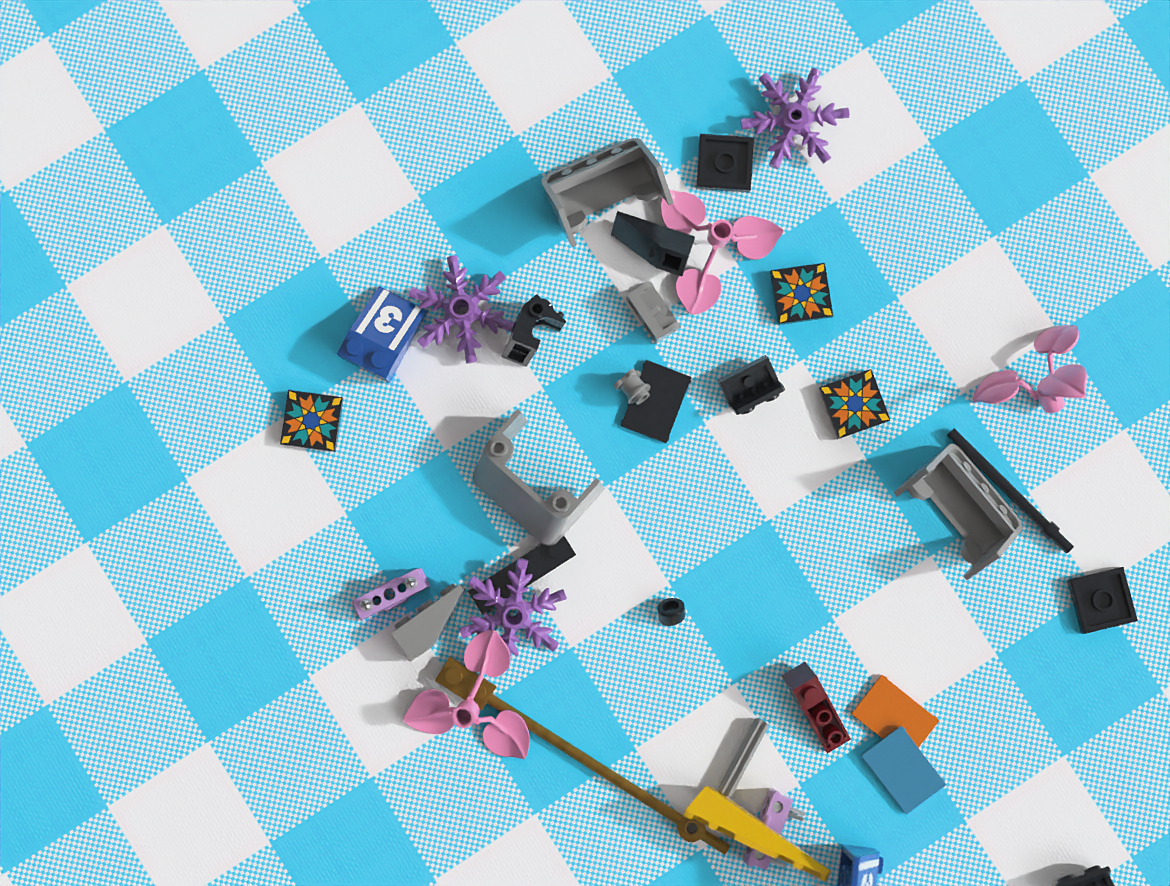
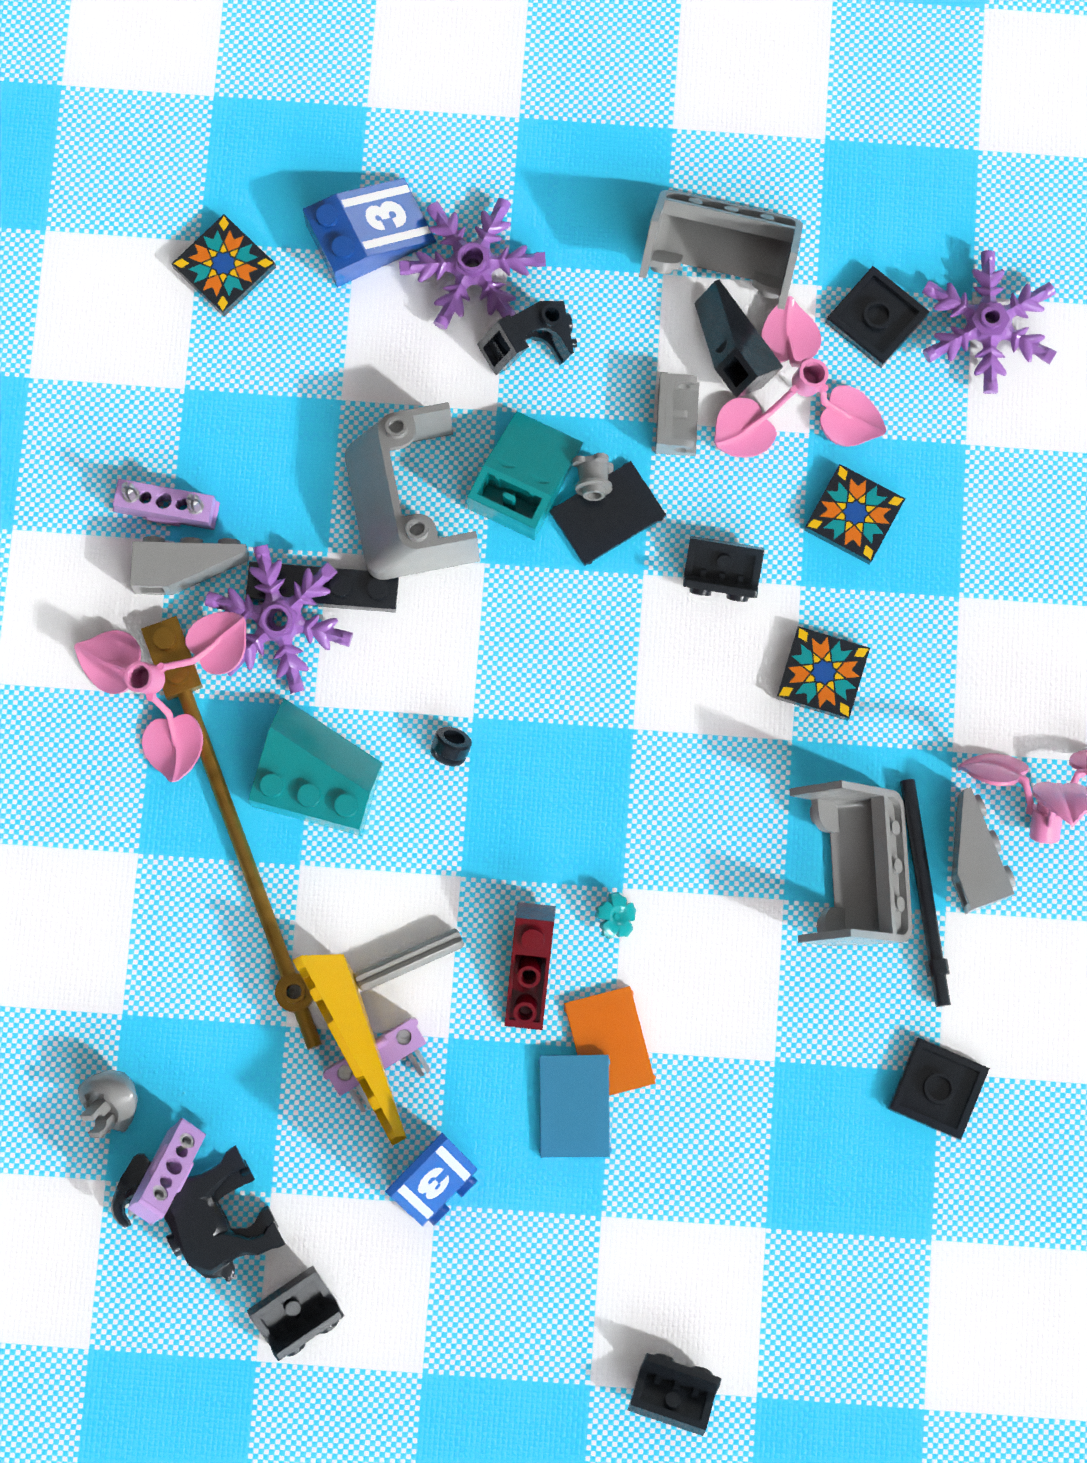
camera: 30 degrees right, 5 degrees down
none -> teal wedge [248,698,383,836]
none -> teal slope [467,411,583,541]
none -> teal plant [595,892,636,939]
none -> light grey slope [951,787,1016,915]

